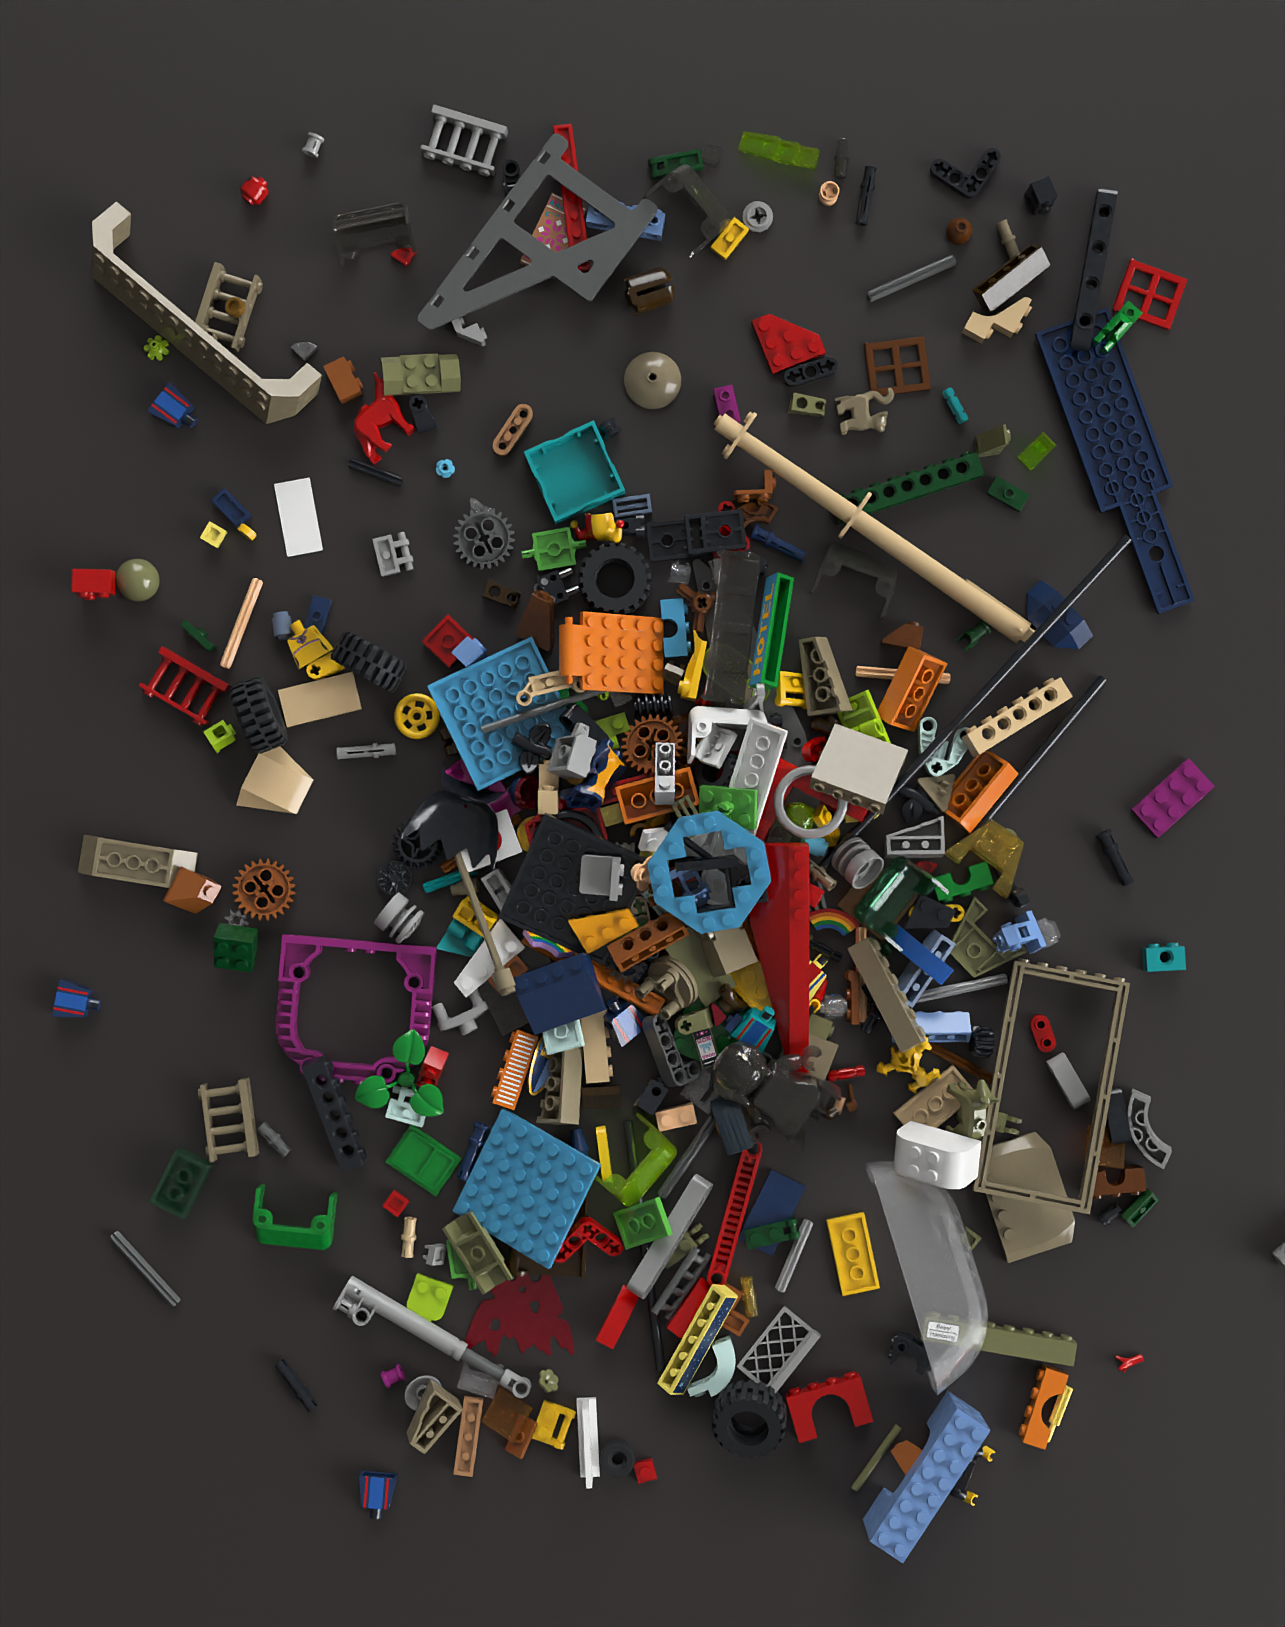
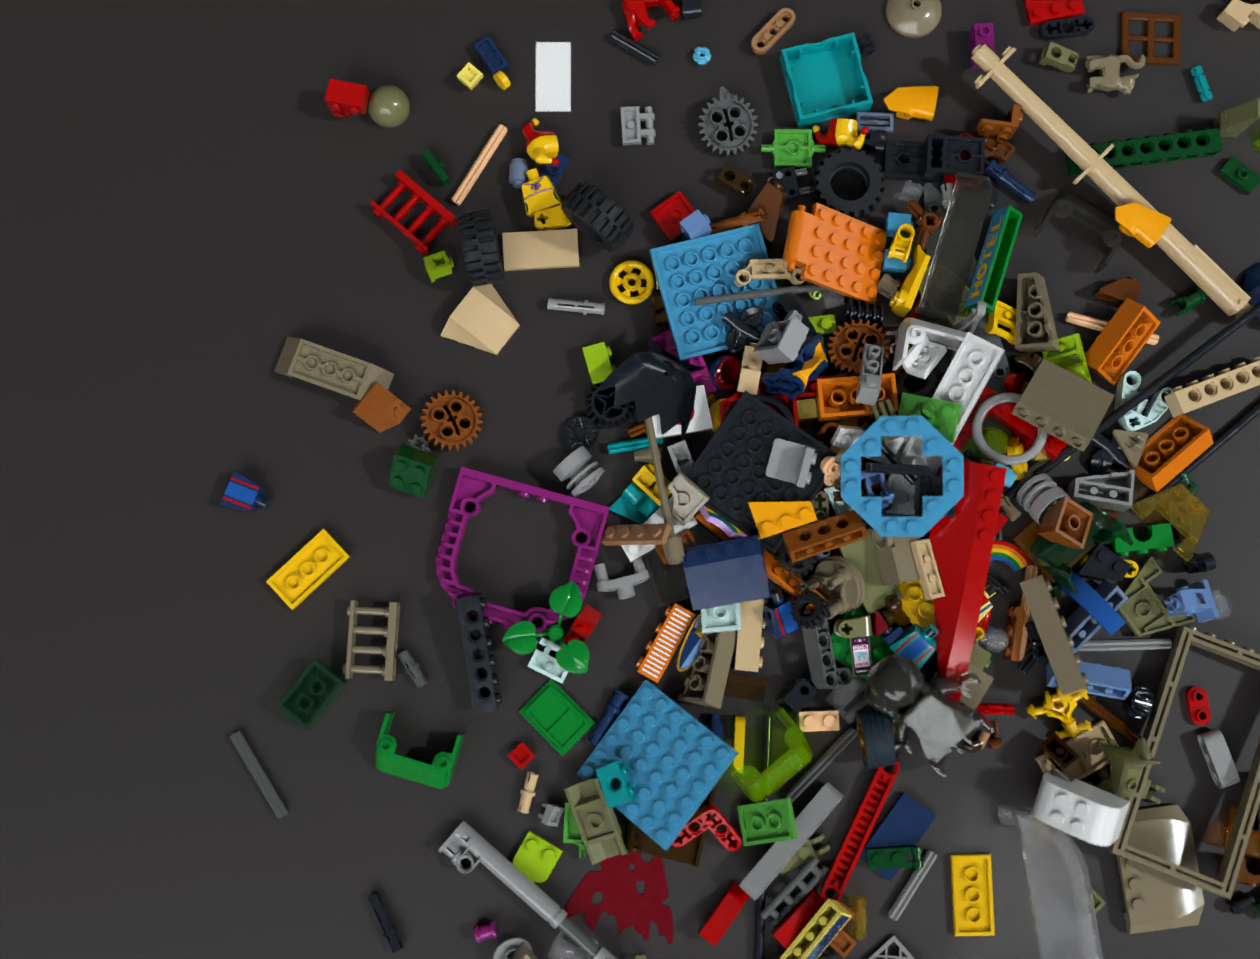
camera: 10 degrees right, 5 degrees down
none -> yellow plate [266,529,350,610]
none -> yellow piece [523,118,559,166]
none -> lime brick [582,342,616,386]
none -> teal brick [595,761,636,808]
none -> medium nougat plate [601,523,672,546]
none -> dark tan tile [667,472,710,526]
none -> dark orange pin [710,208,765,234]
none -> black tyre [790,590,829,629]
none -> light orange panel [883,86,939,121]
none -> yellow piece [887,224,915,263]
none -> tan tile [910,538,945,600]
none -> dark orange slope [1038,496,1094,549]
none -> dark brown brick [1039,733,1087,782]
none -> light orange panel [1115,202,1171,248]
none -> clear green hand [1180,470,1200,496]

